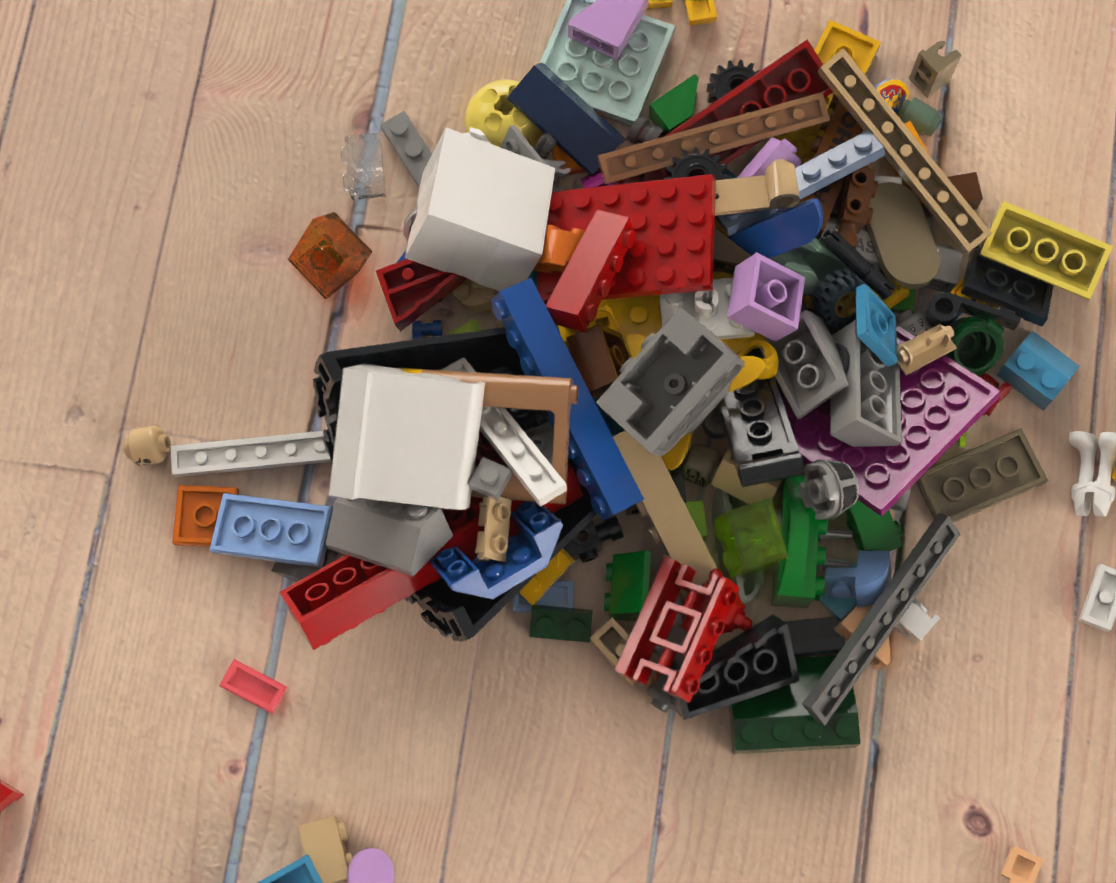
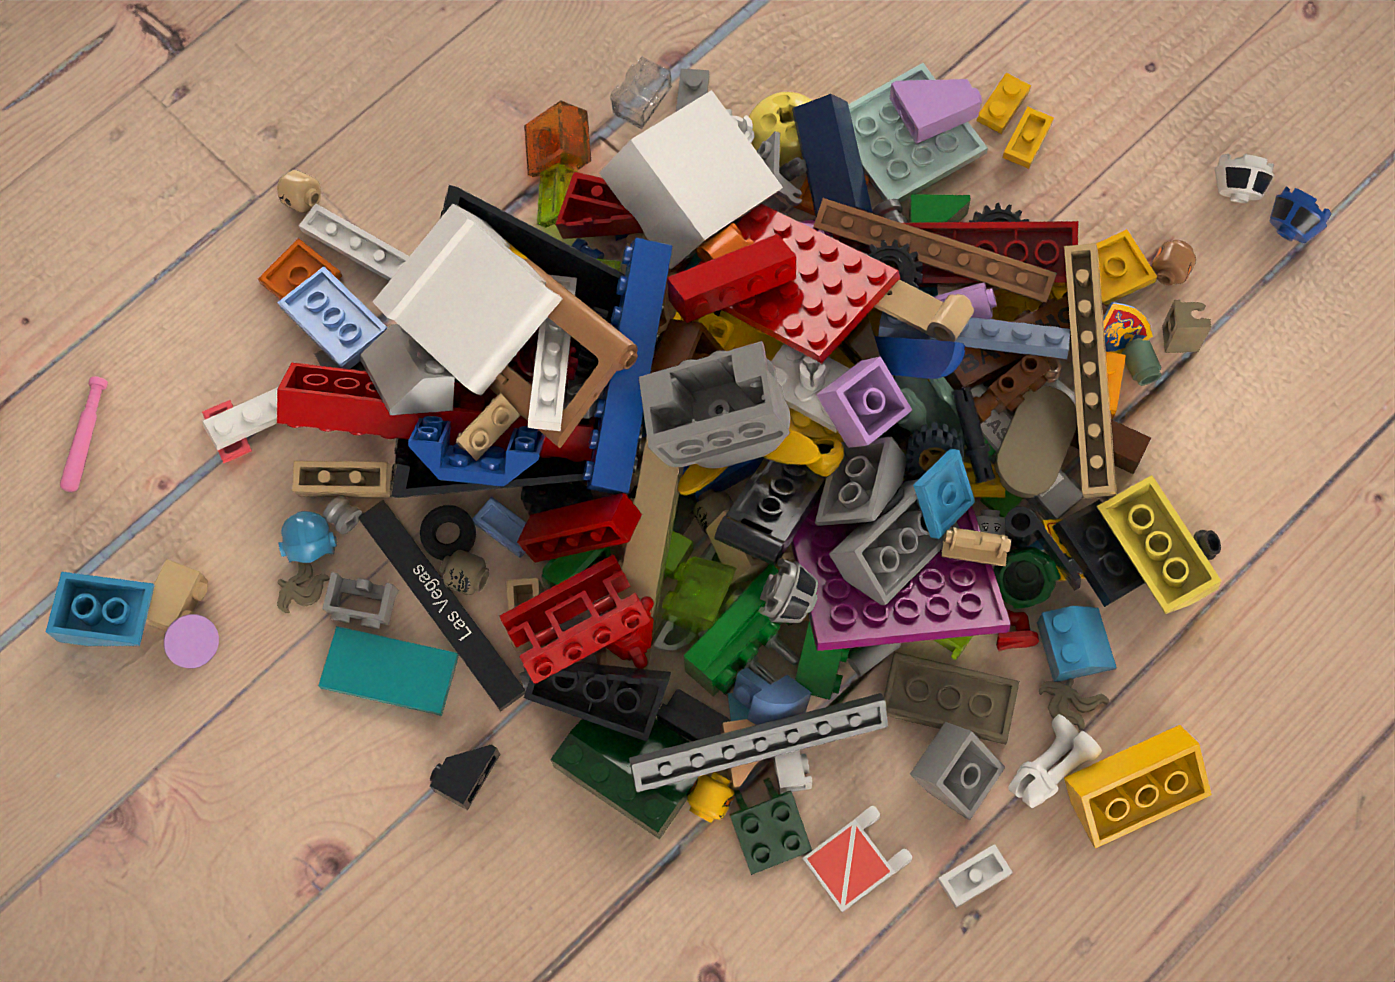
camera: 40 degrees right, 5 degrees down
light grey plate [468,457,512,501] -> none
yellow plate [519,549,575,605] -> none
dark green plate [529,605,593,643] -> none
none -> bright pink piece [60,377,108,492]
none -> white plate [203,387,278,451]
none -> dark tan piece [277,562,329,613]
none -> dark azure cap [278,511,337,563]
none -> tan brick [292,461,392,498]
none -> teal tile [318,626,459,716]
none -> light grey wheel [322,495,362,535]
none -> light grey window [322,572,399,629]
none -> black tile [358,500,525,712]
none -> black tyre [420,505,476,561]
none -> black slope [430,745,501,811]
none -> dark tan head [440,550,489,595]
none -> red brick [517,493,642,563]
none -> clear neon green panel [537,163,580,228]
none -> yellow head [687,772,735,823]
none -> dark green plate [729,778,812,875]
none -> coral flag [803,806,912,912]
none -> light grey slope [910,722,1005,820]
none -> dark tan piece [1039,678,1109,730]
none -> medium nougat head [1152,240,1196,285]
none -> black plate [1193,530,1221,561]

